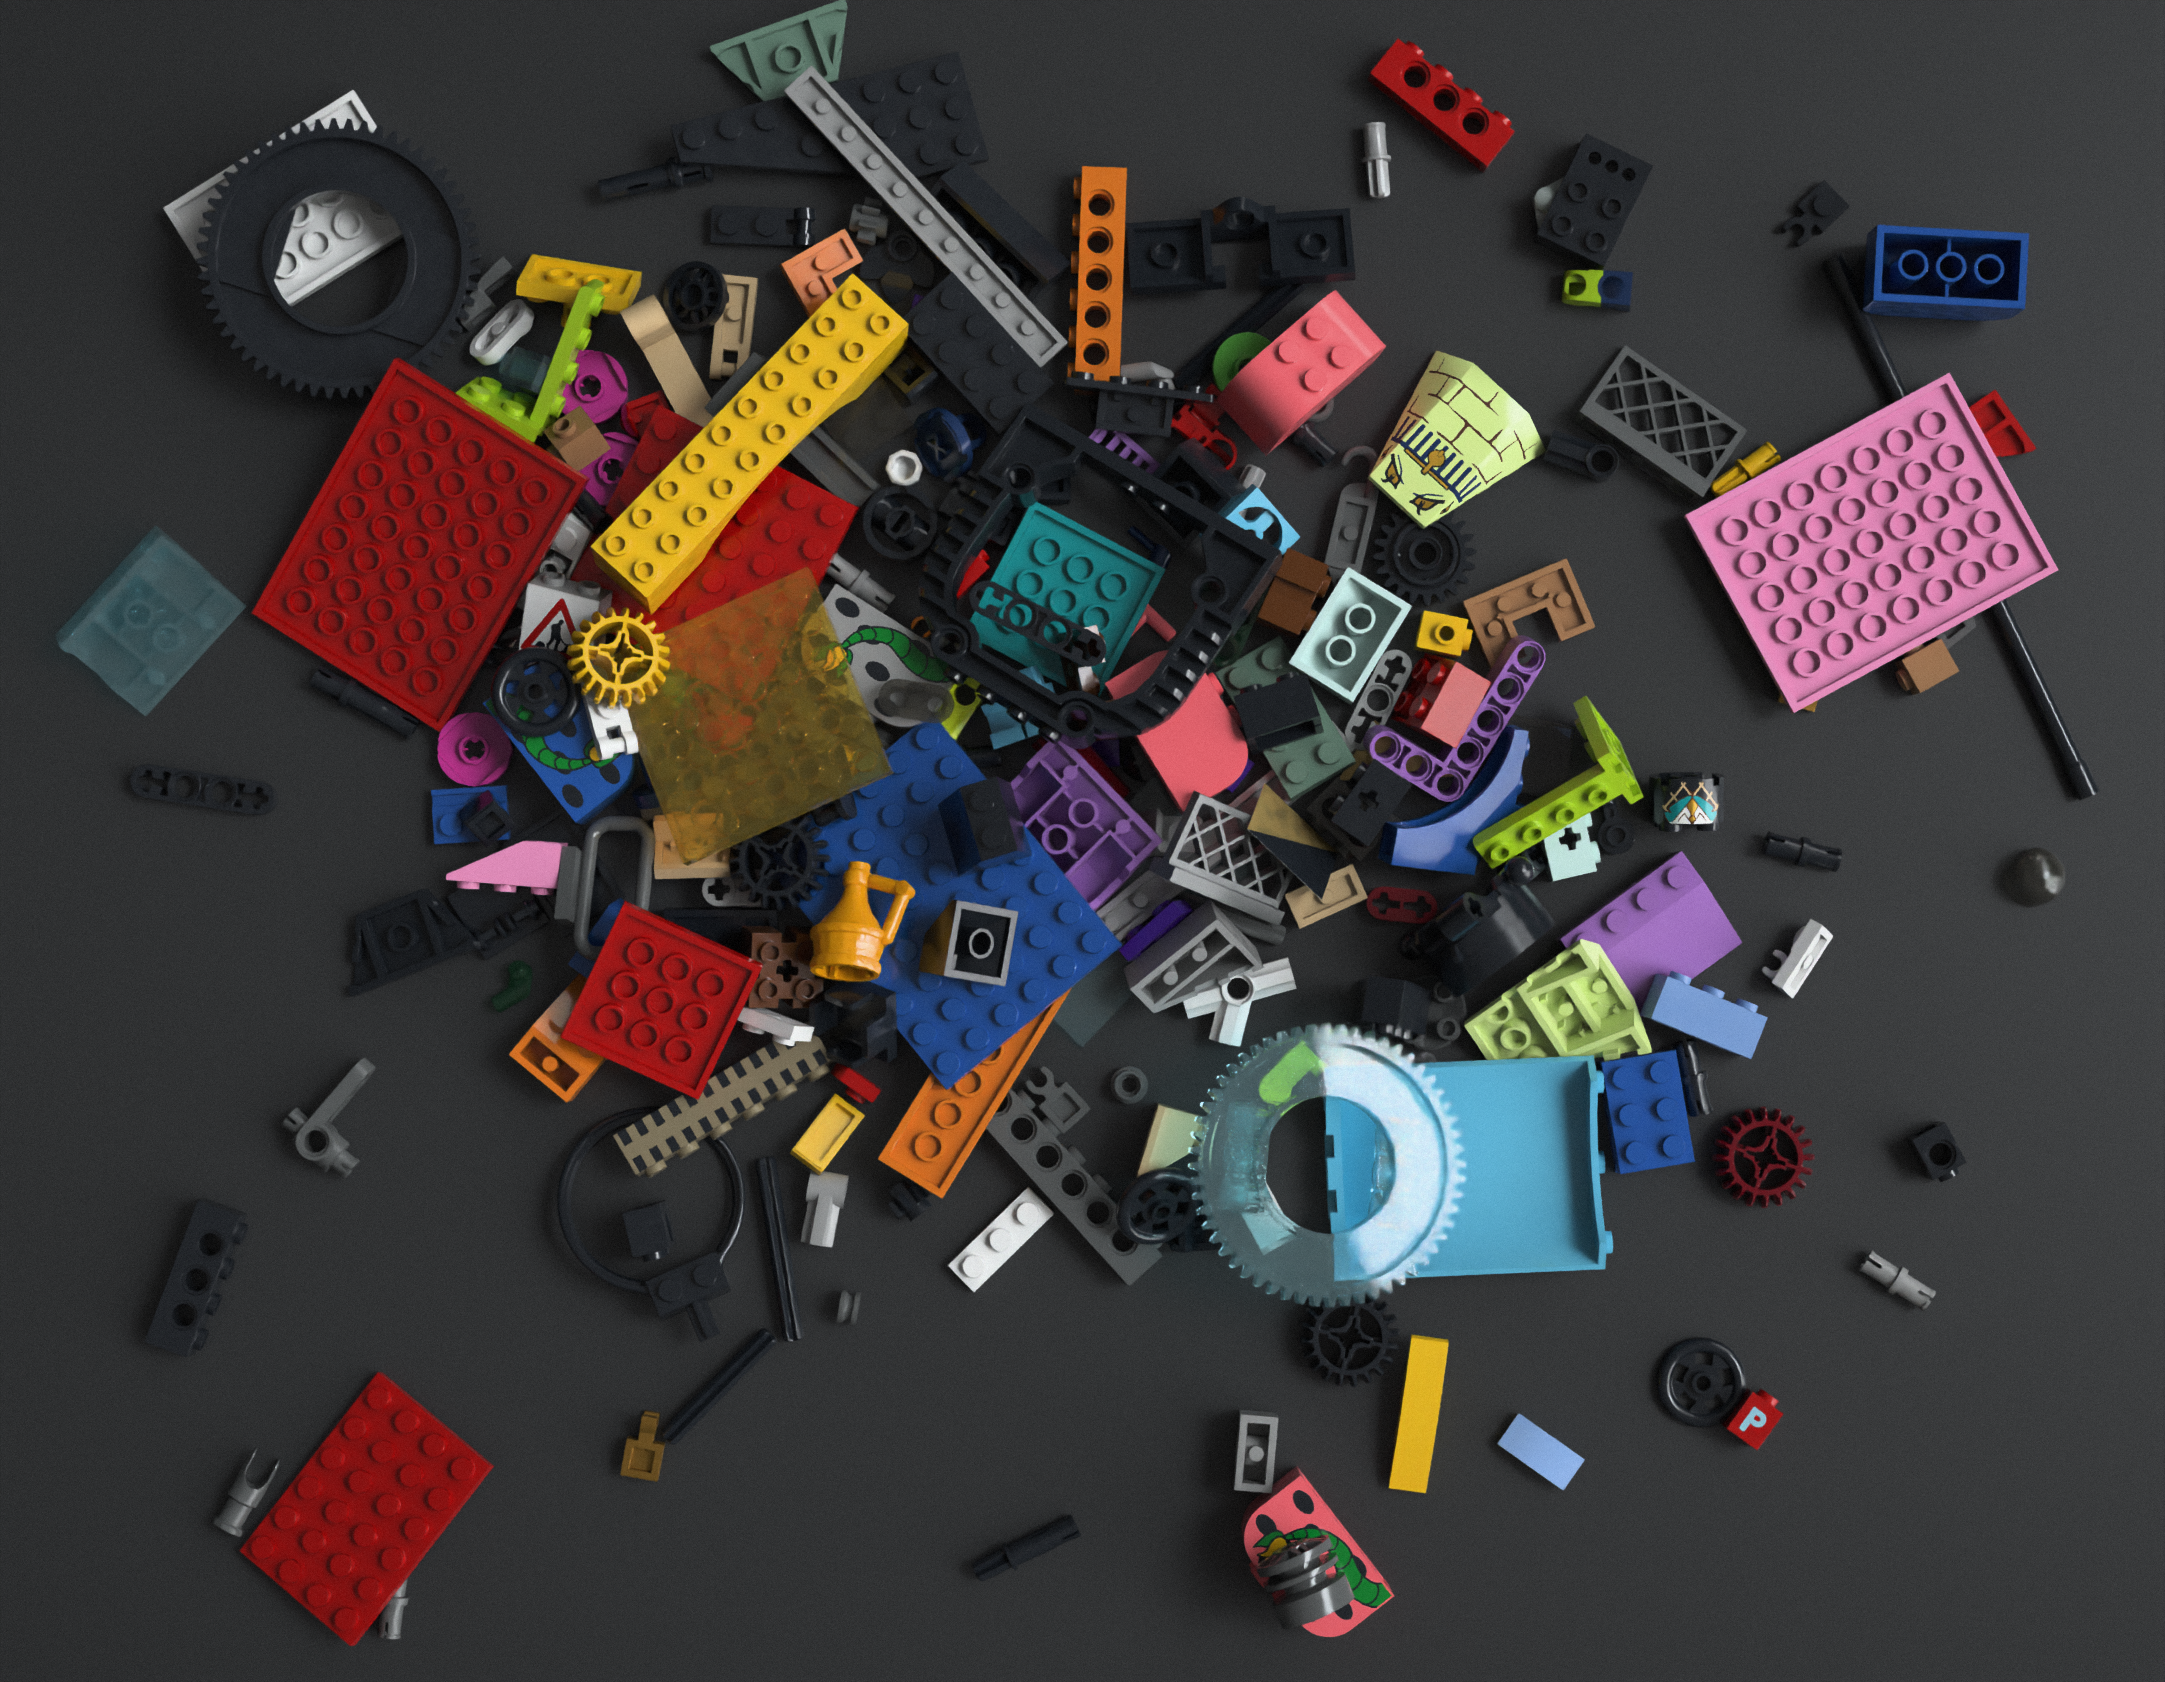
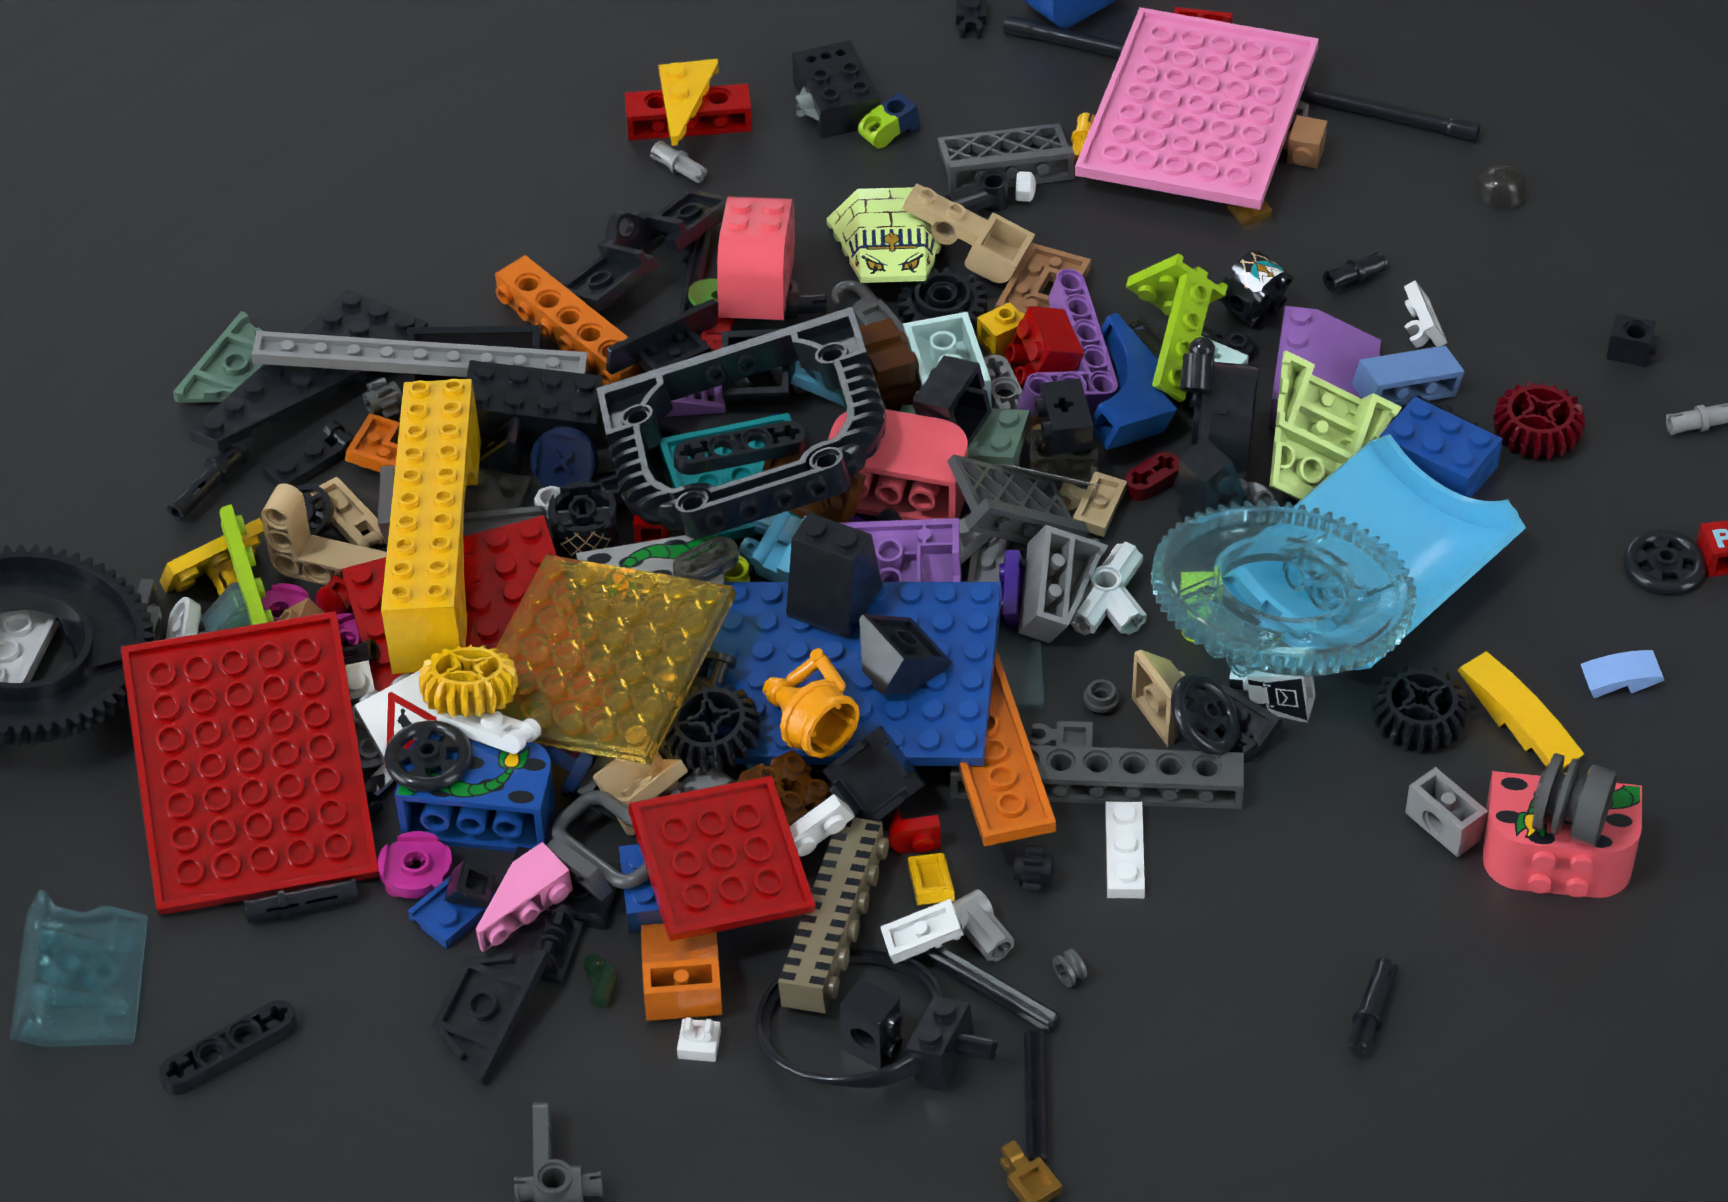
camera: 45 degrees left, 40 degrees down
none -> yellow wing [659,59,719,146]
none -> white tile [677,1017,721,1062]
none -> white plate [881,899,964,964]
none -> tan plate [902,183,1035,283]
none -> white tile [1016,171,1036,202]

